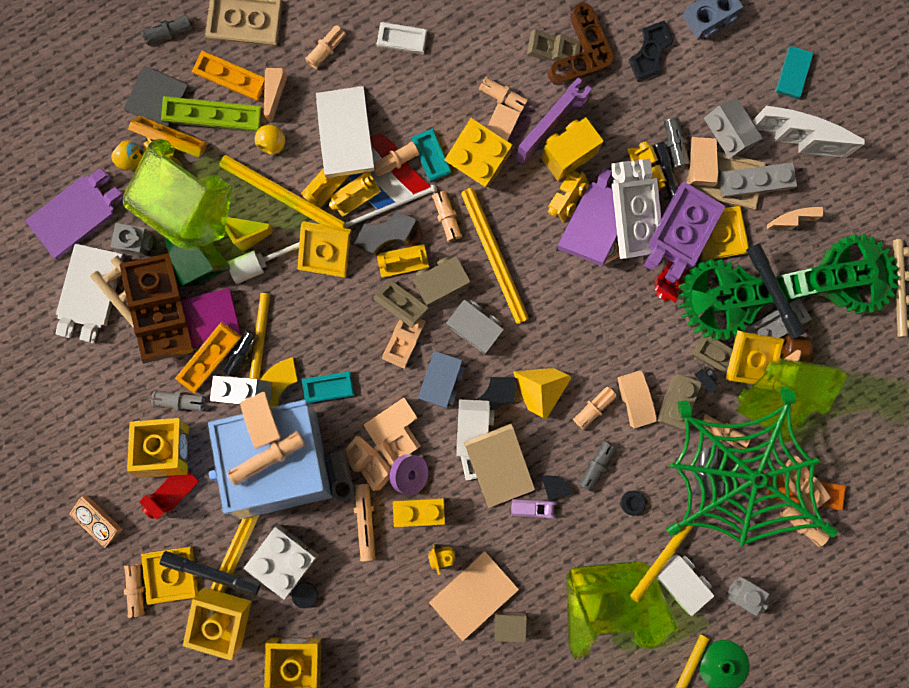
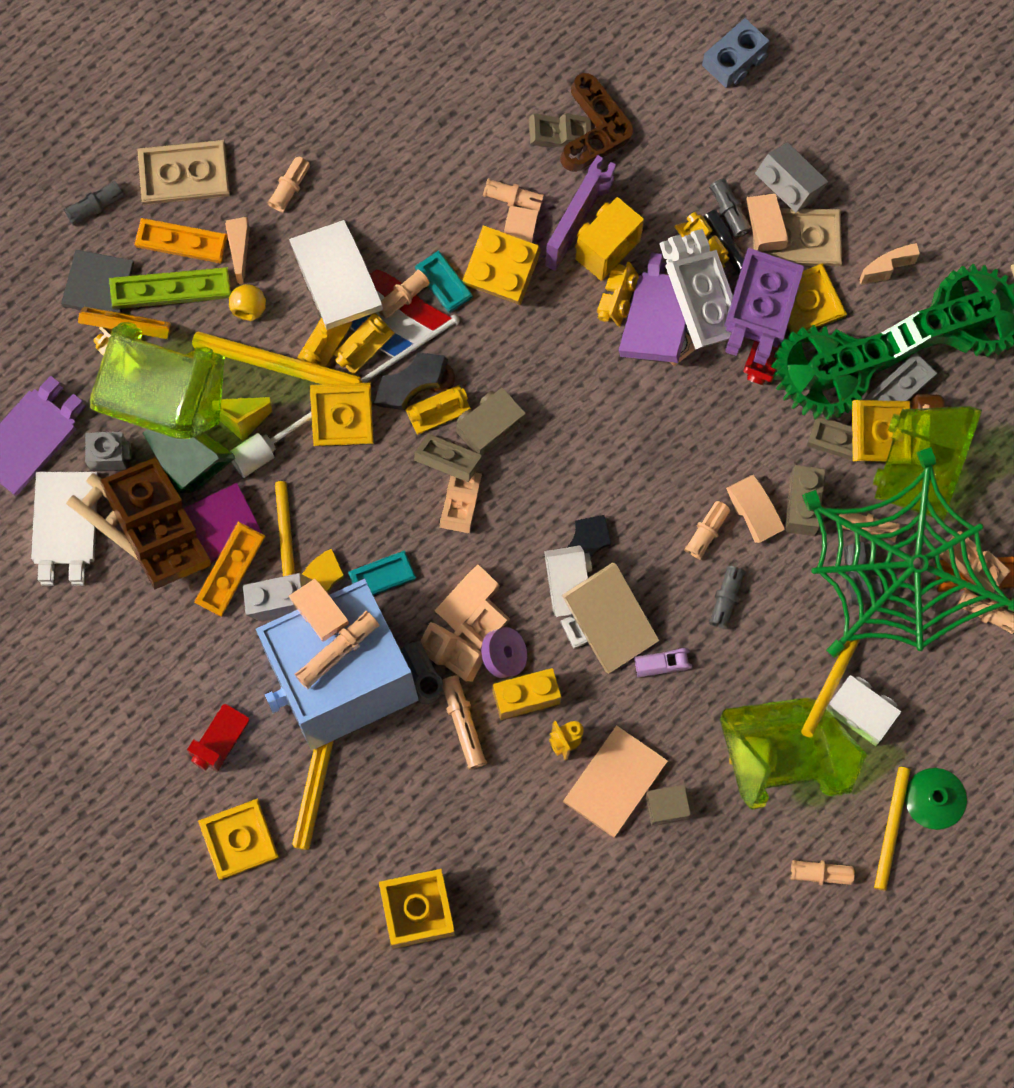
camera: 15 degrees left, 10 degrees down
slope [70,495,123,548] -> none
yellow piece [111,140,143,171] -> none
light nougat pin [124,564,145,617] -> none
yellow brick [127,418,189,478] -> none
light grey pin [151,391,205,412] -> none
black piece [160,551,261,597] -> none
yellow brick [183,587,252,661] -> none
black axle [223,329,260,377] -> none
white brick [244,525,319,599] -> none
black tile [292,582,318,608] -> none
white tile [377,22,428,55] -> none
sand blue brick [418,351,465,409] -> none
light nougat pin [432,191,462,242] -> none
light grey brick [446,300,504,355] -> none
yellow axle [462,188,528,324] -> none
yellow slope [513,368,572,420] -> none
black tile [541,475,573,501] -> none
black tile [620,490,646,516] -> none
black tile [628,20,673,82] -> none
black plate [694,366,719,394] -> none
light grey plate [718,162,797,198] -> none
light grey brick [727,577,770,616] -> none
black piece [746,243,805,339] -> none
white slope [752,106,865,158] -> none
teal tile [775,46,813,99] -> none

